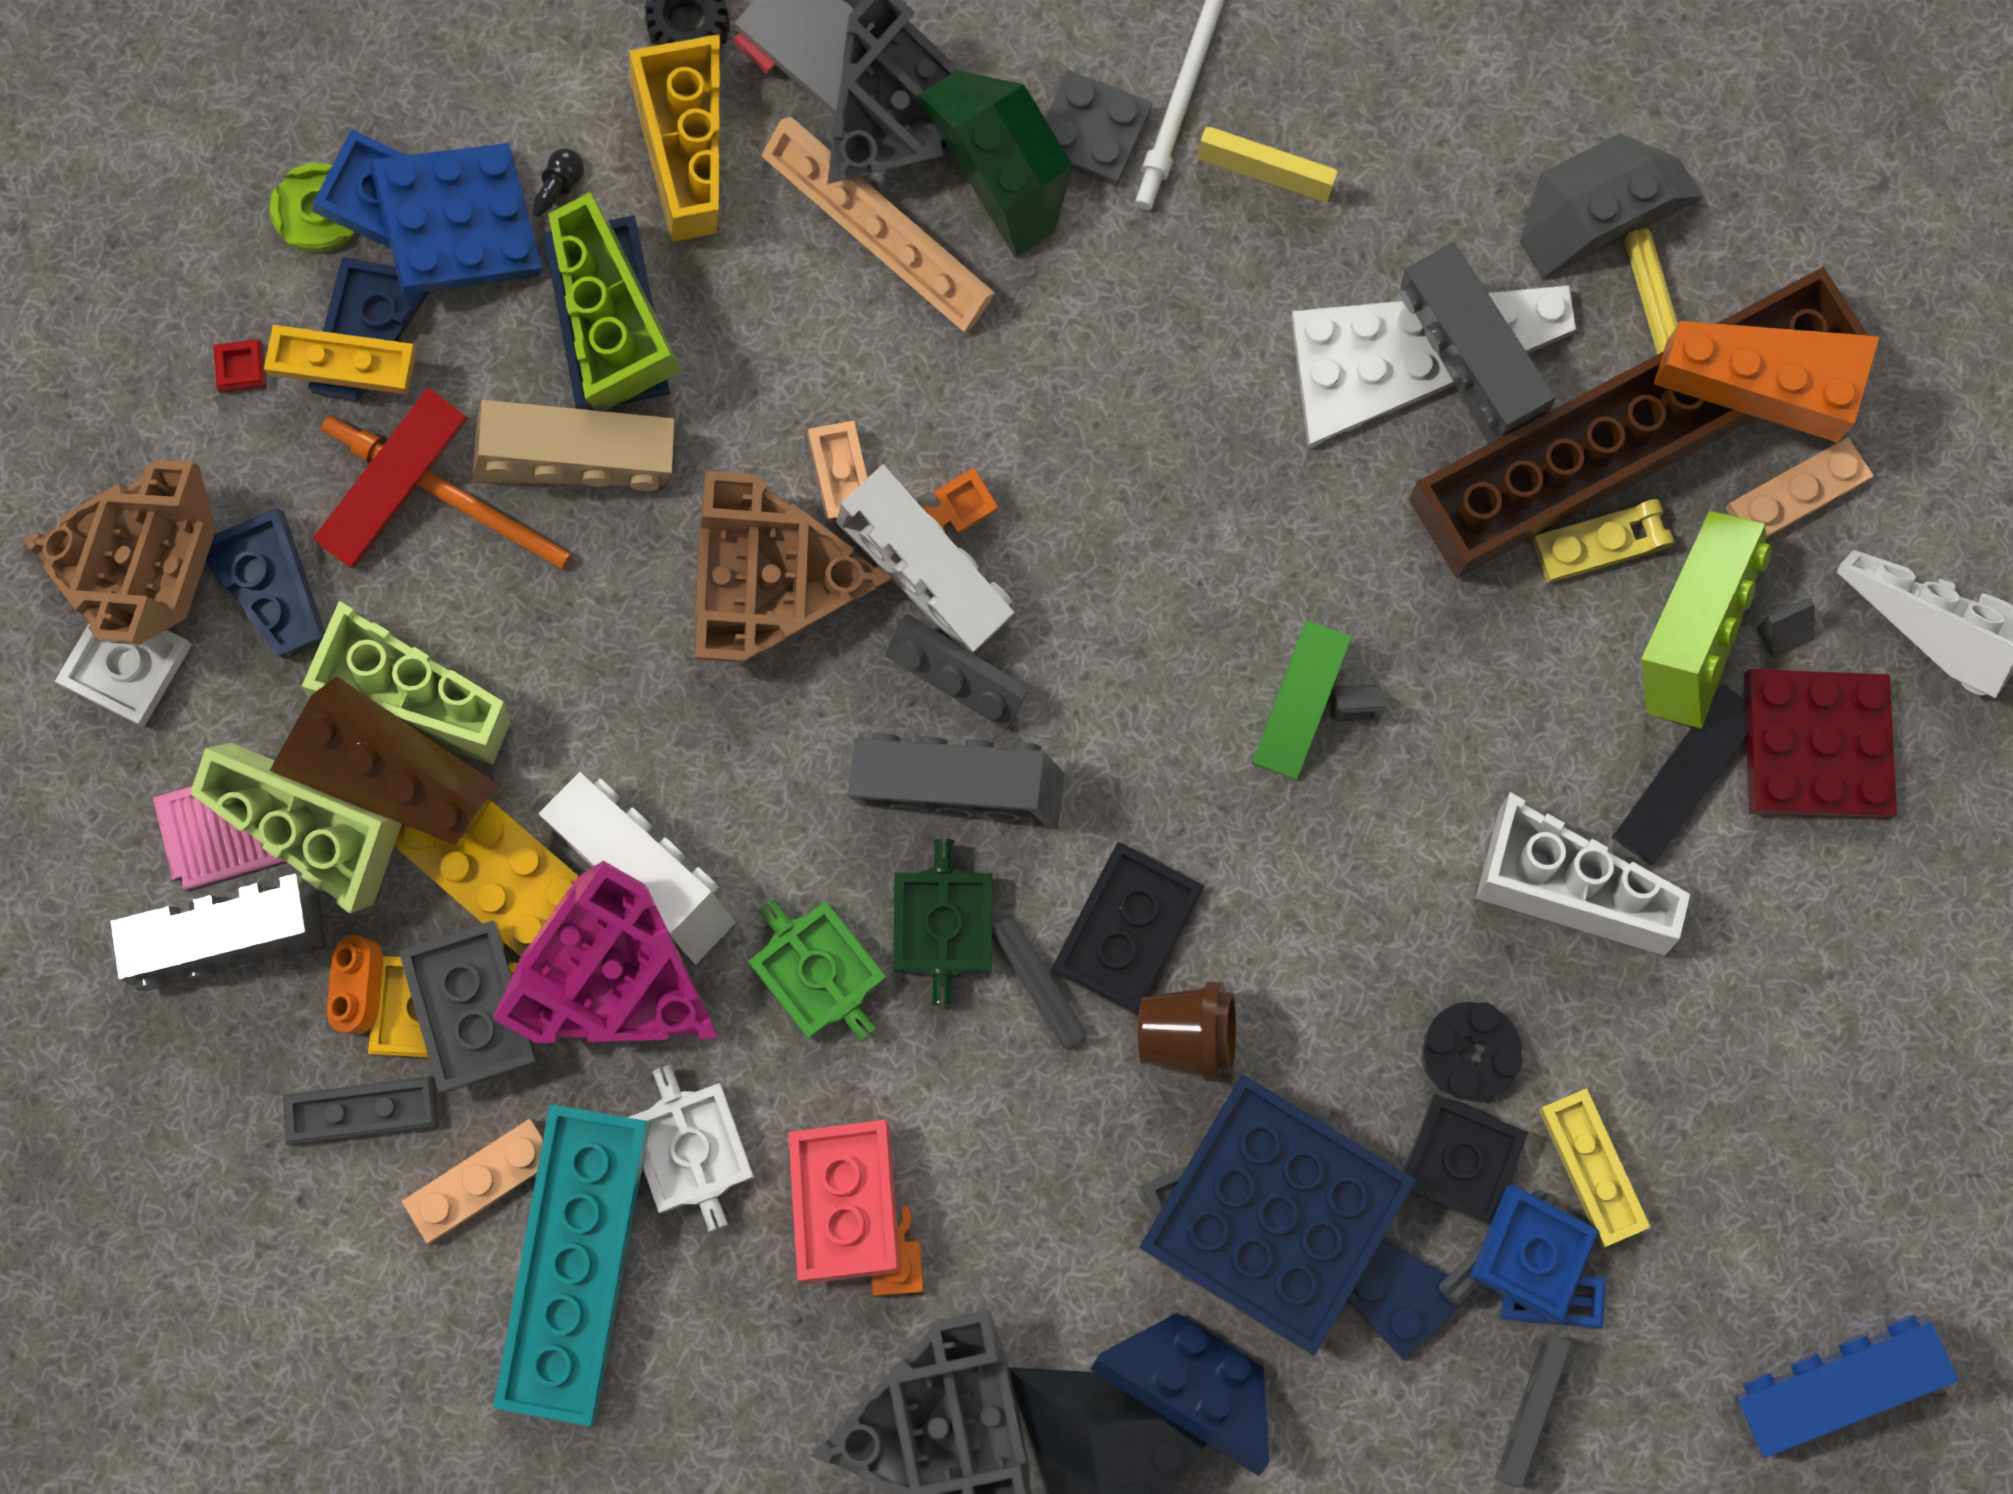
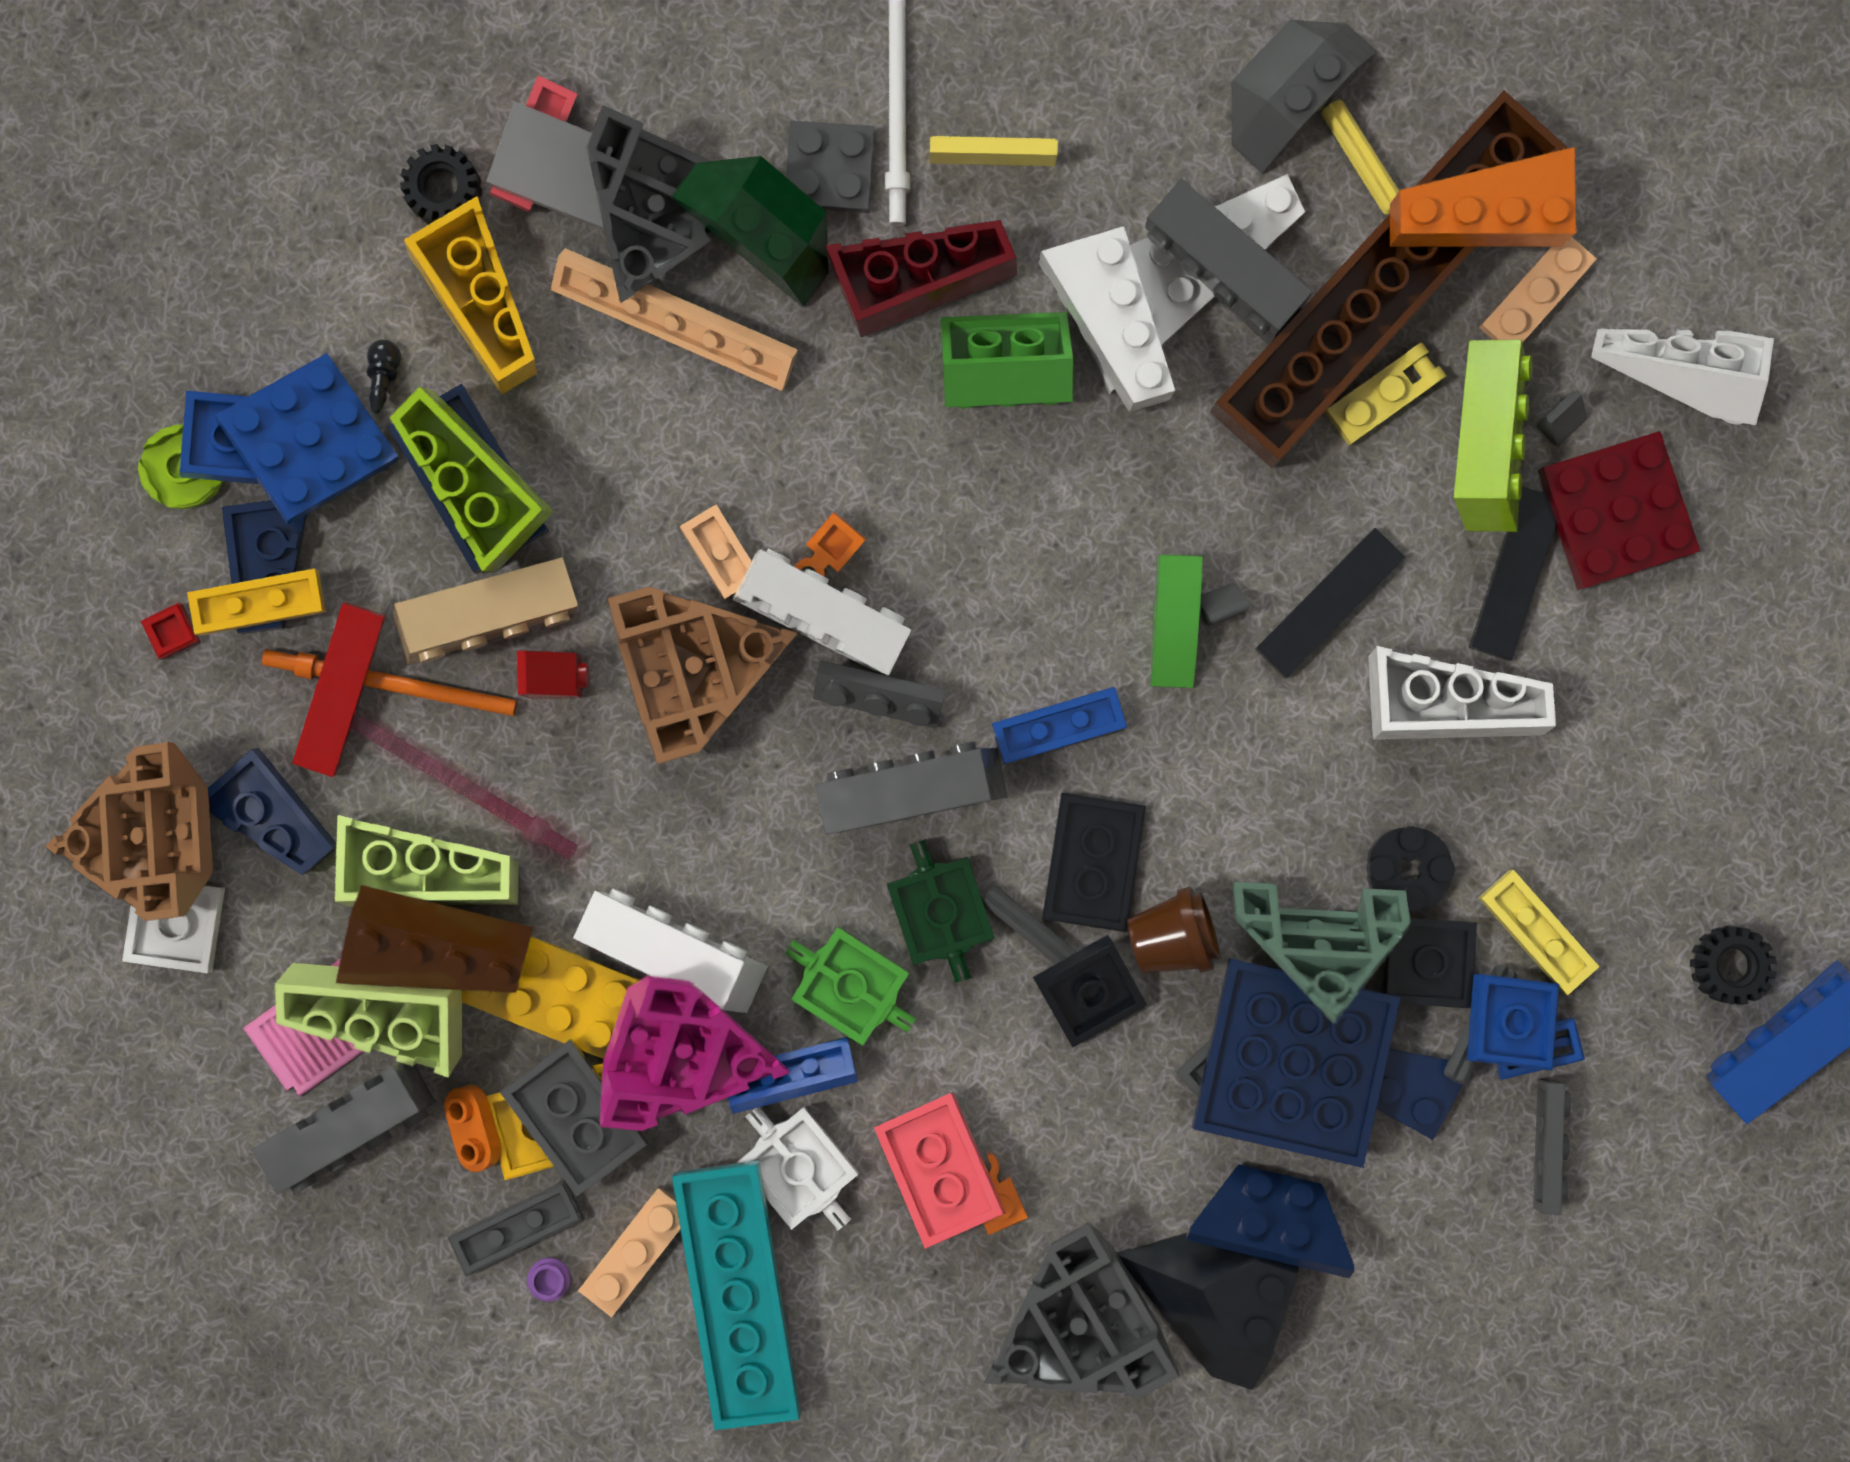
camera: 20 degrees left, 10 degrees up
none -> clear pink bar [351,715,578,860]
none -> red slope [517,651,590,700]
none -> medium lavender plate [527,1257,571,1302]
none -> blue plate [728,1037,858,1114]
none -> dark red wedge [826,220,1017,338]
none -> bright green slope [941,312,1073,409]
none -> blue plate [992,687,1127,764]
none -> black plate [1033,935,1147,1047]
none -> white wedge [1039,226,1175,412]
none -> sand green wedge [1233,882,1411,1023]
none -> black tile [1255,528,1405,678]
none -> black tyre [1690,926,1777,1005]

